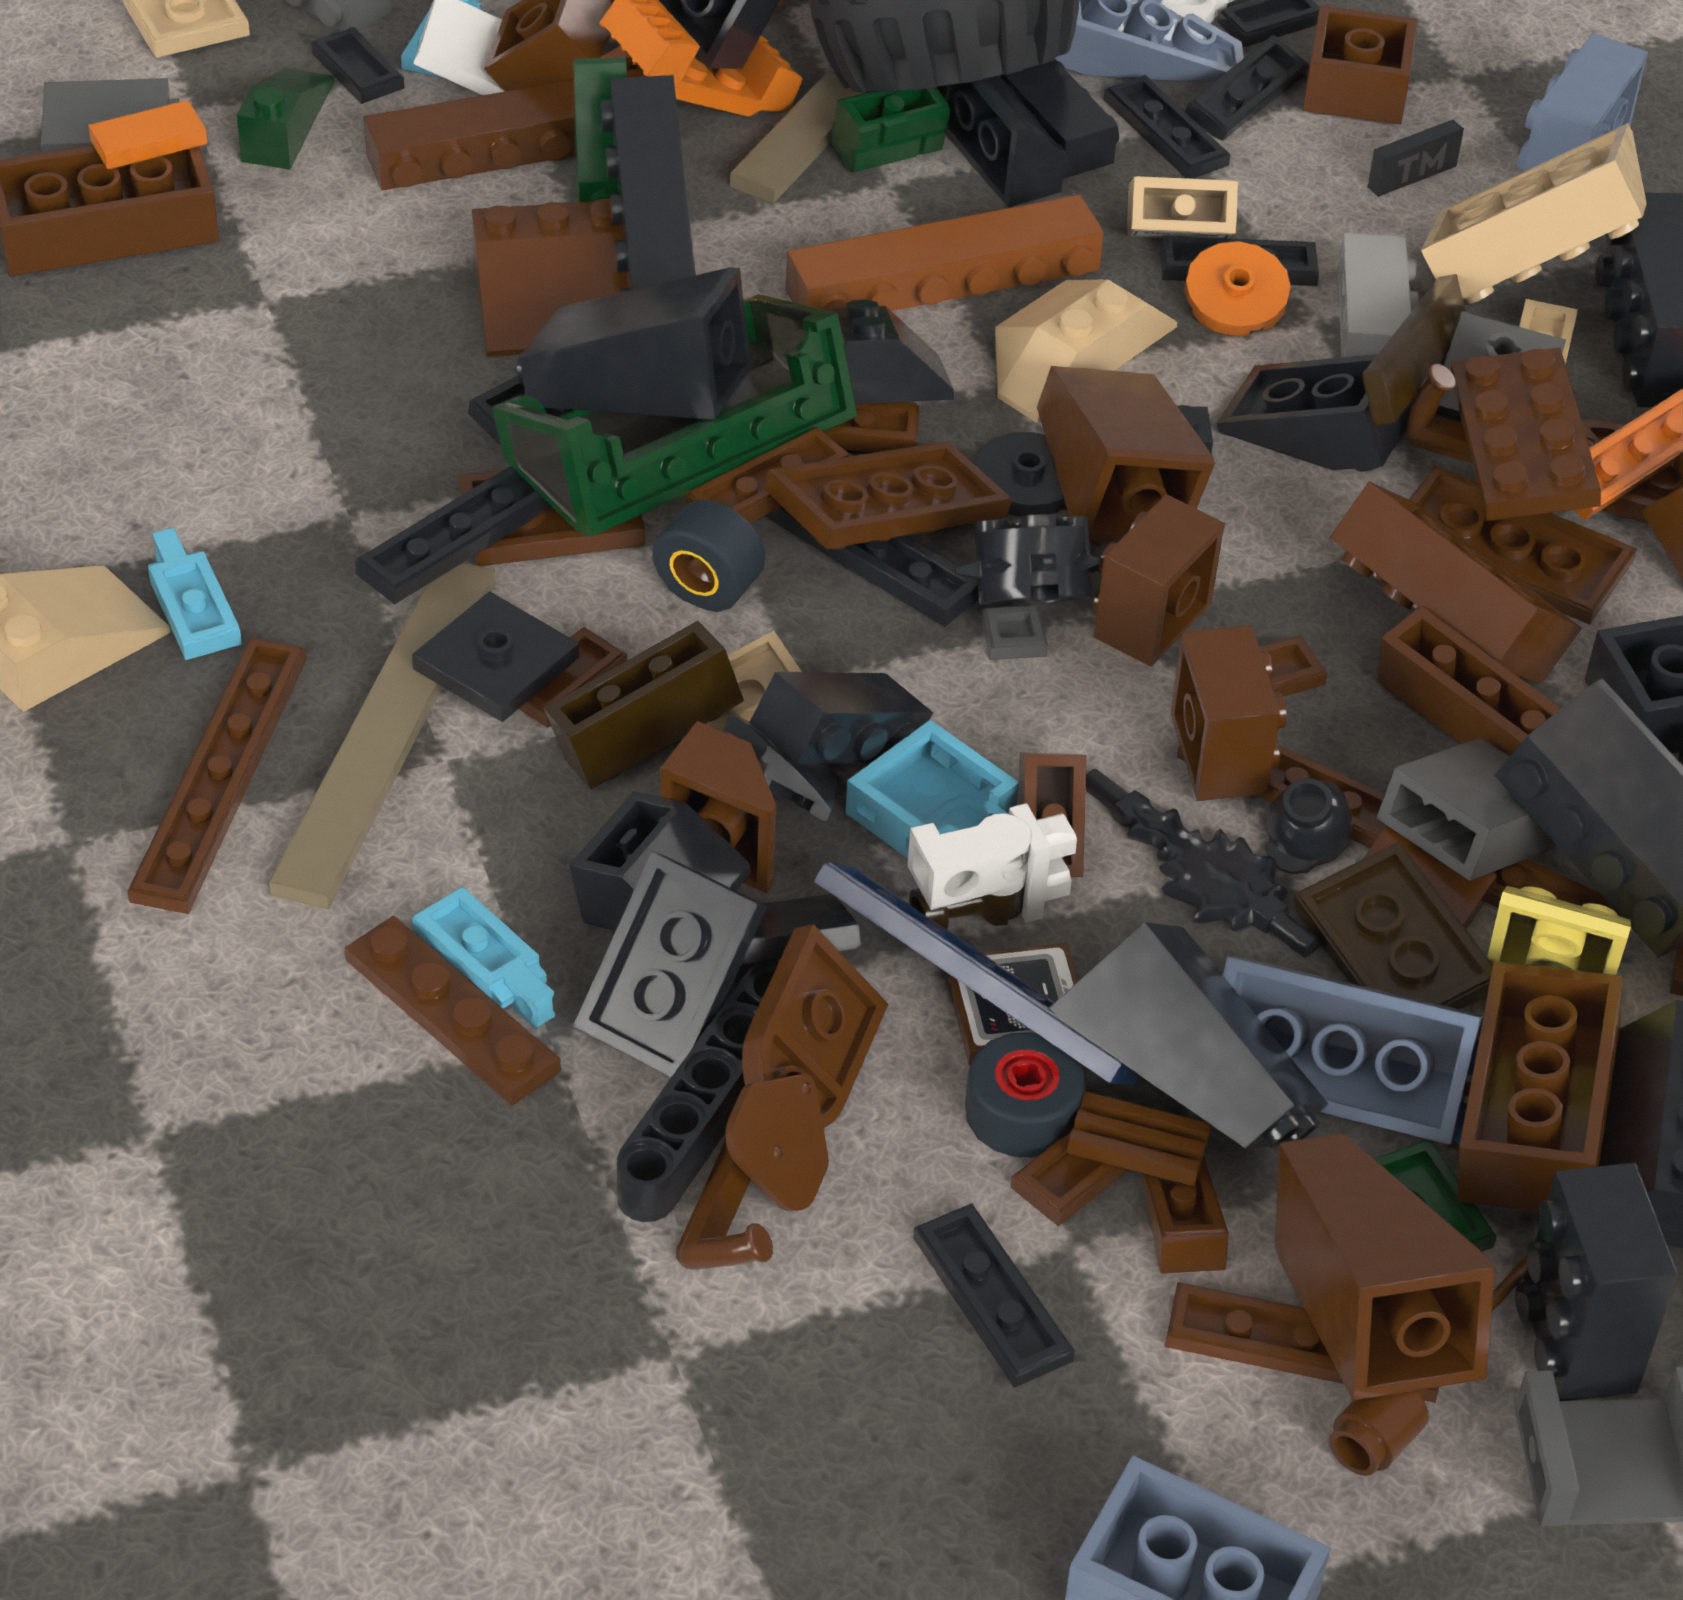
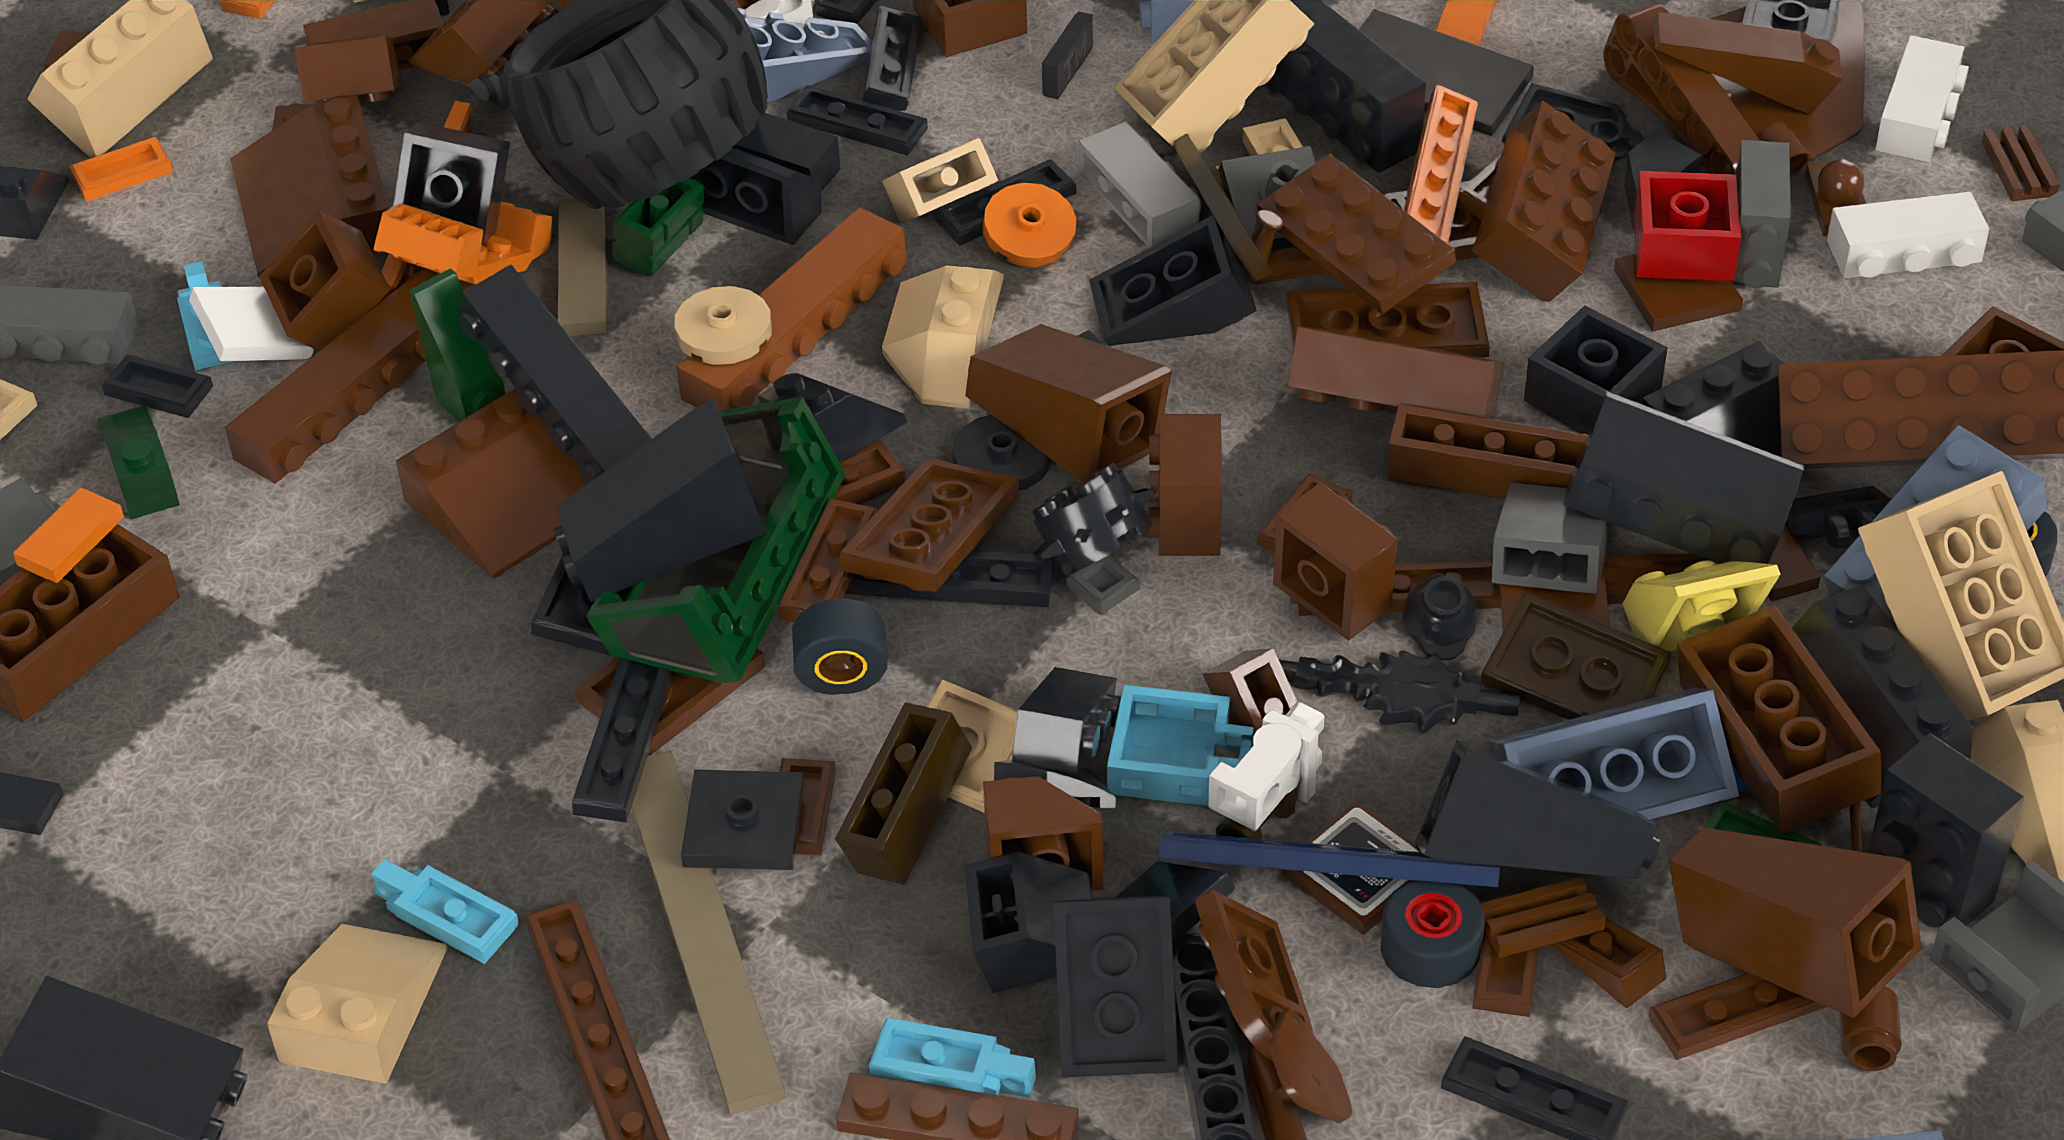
camera: 30 degrees left, 0 degrees up
none -> tan plate [674,286,772,365]

